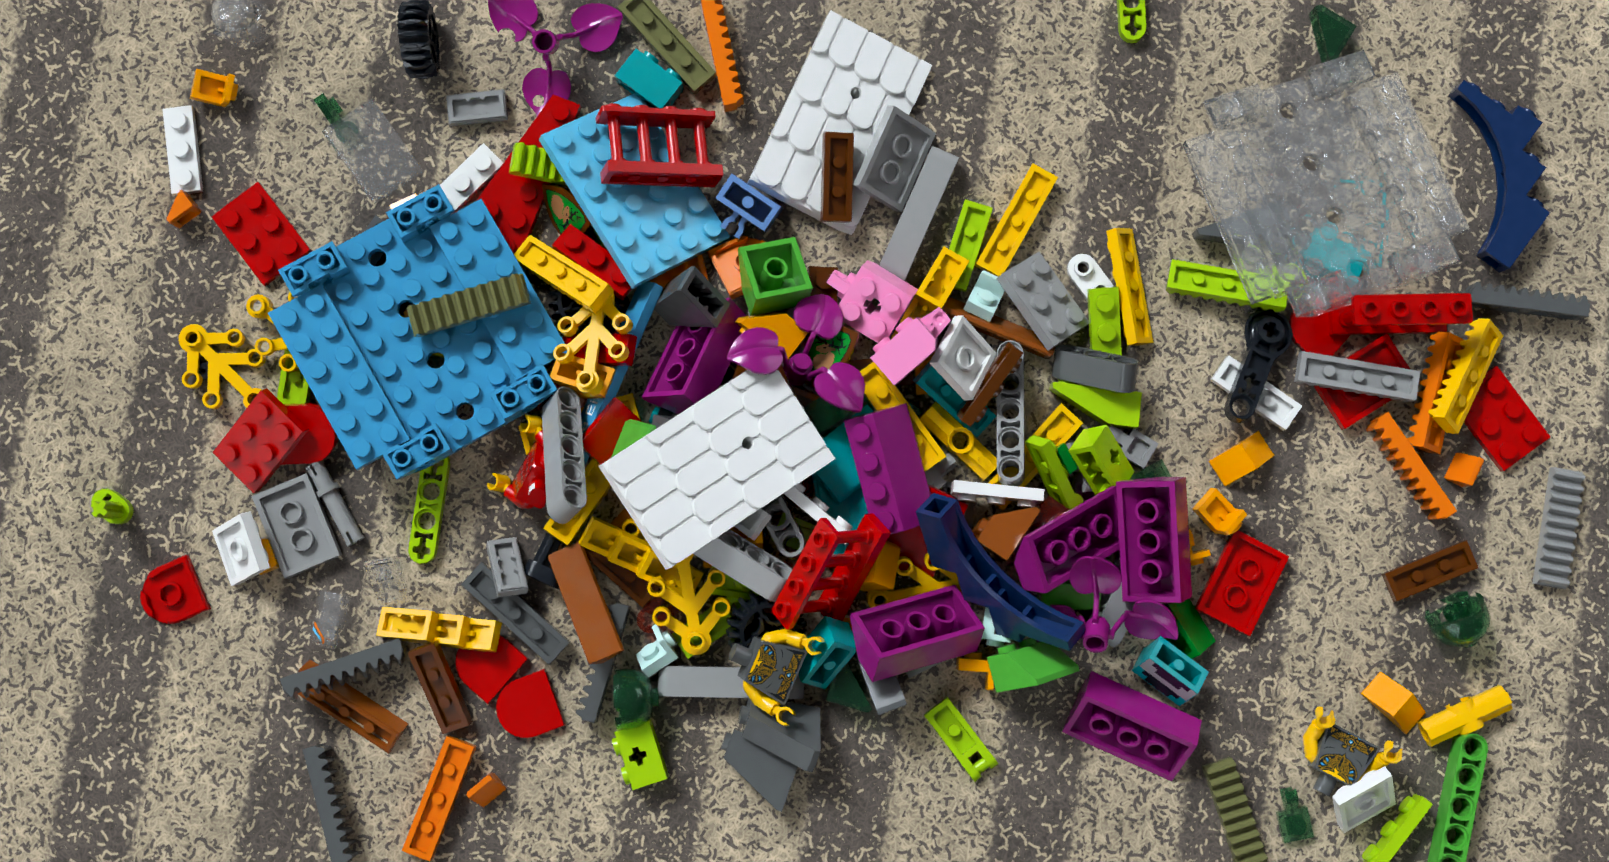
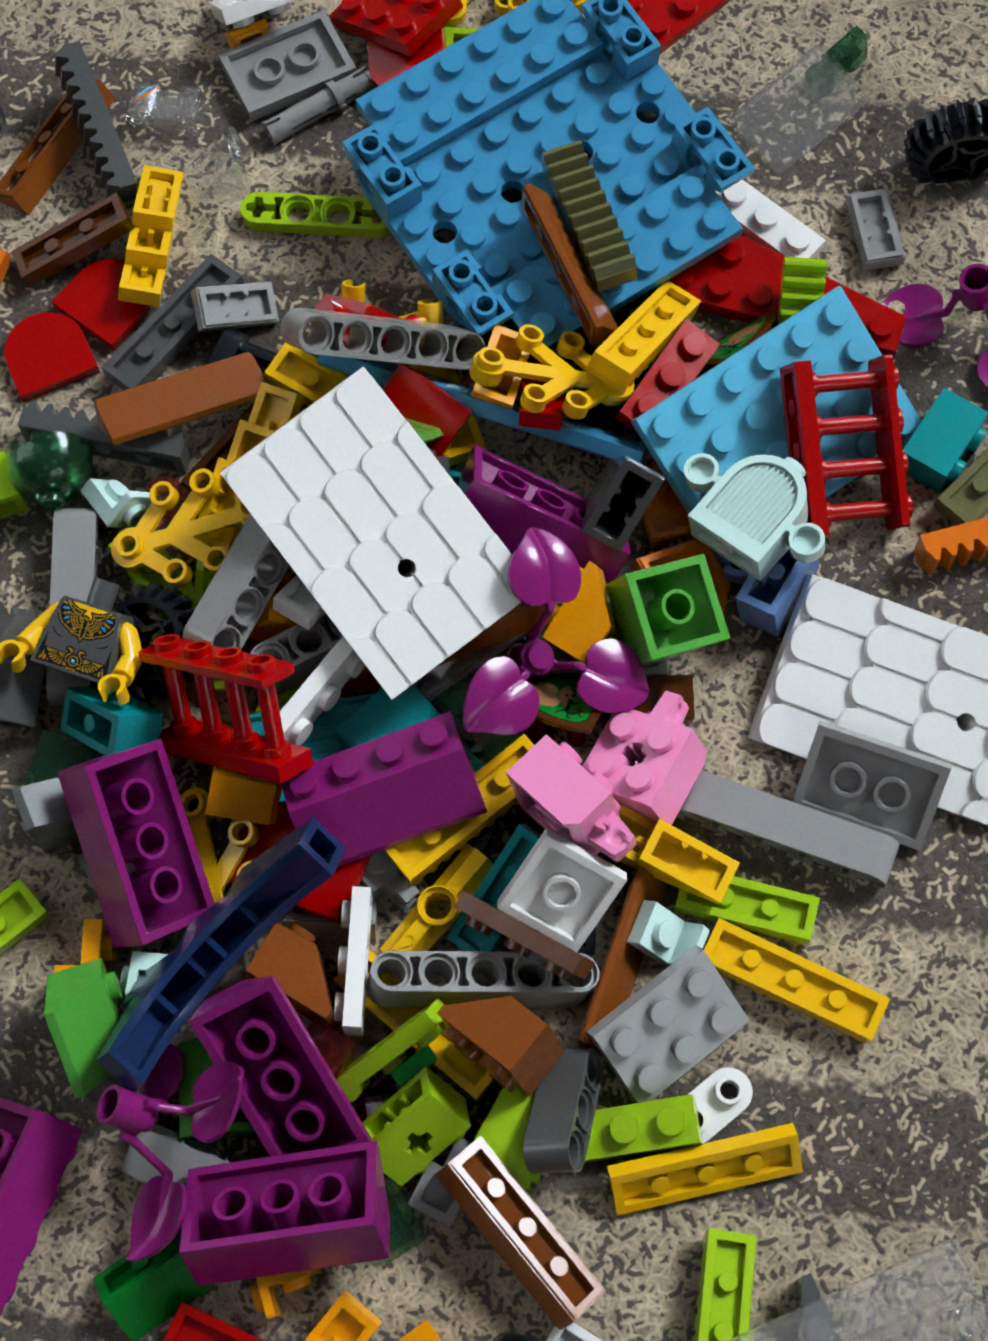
camera: 90 degrees right, 15 degrees down
reddish brown plate [820,131,854,223] -> none
teal brick [1131,636,1209,706] -> none
none -> dark orange slope [436,1136,606,1330]
none -> dark orange slope [437,996,565,1097]
none -> dark orange slope [521,183,618,346]
none -> light aqua piece [684,453,825,582]

